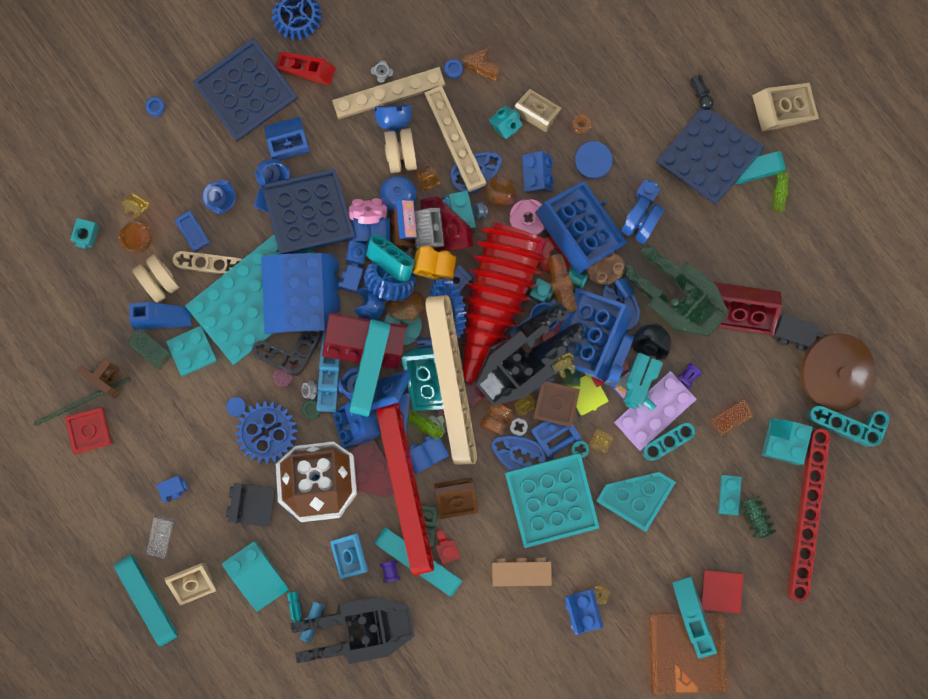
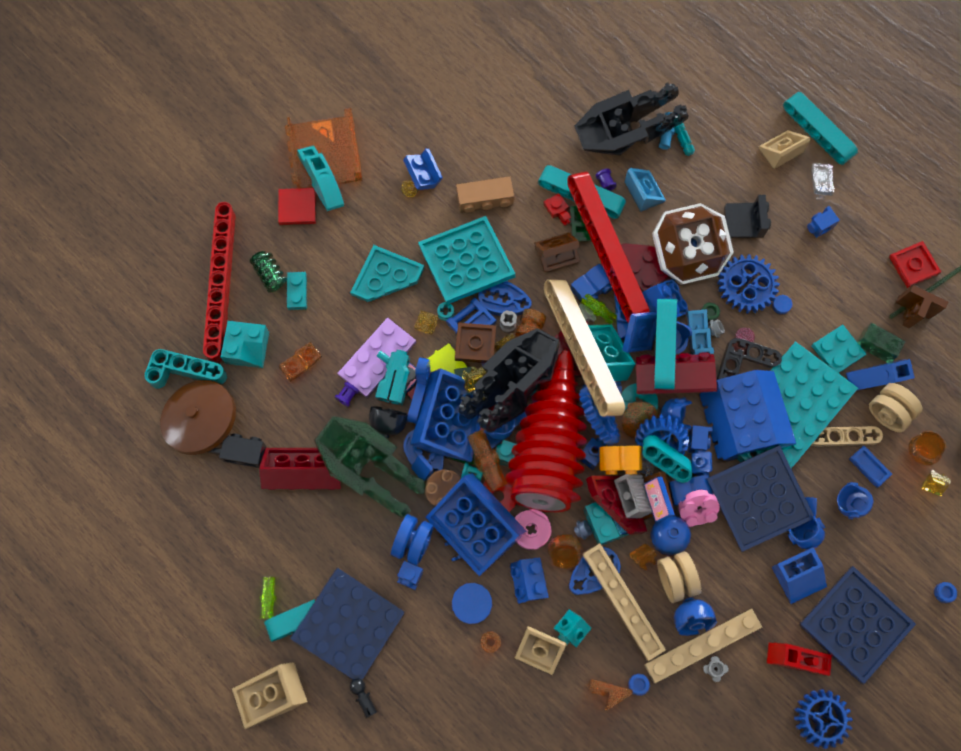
camera: 170 degrees right, 10 degrees down
teal slope [222,541,290,612] -> none
teal beam [642,423,695,461] -> none

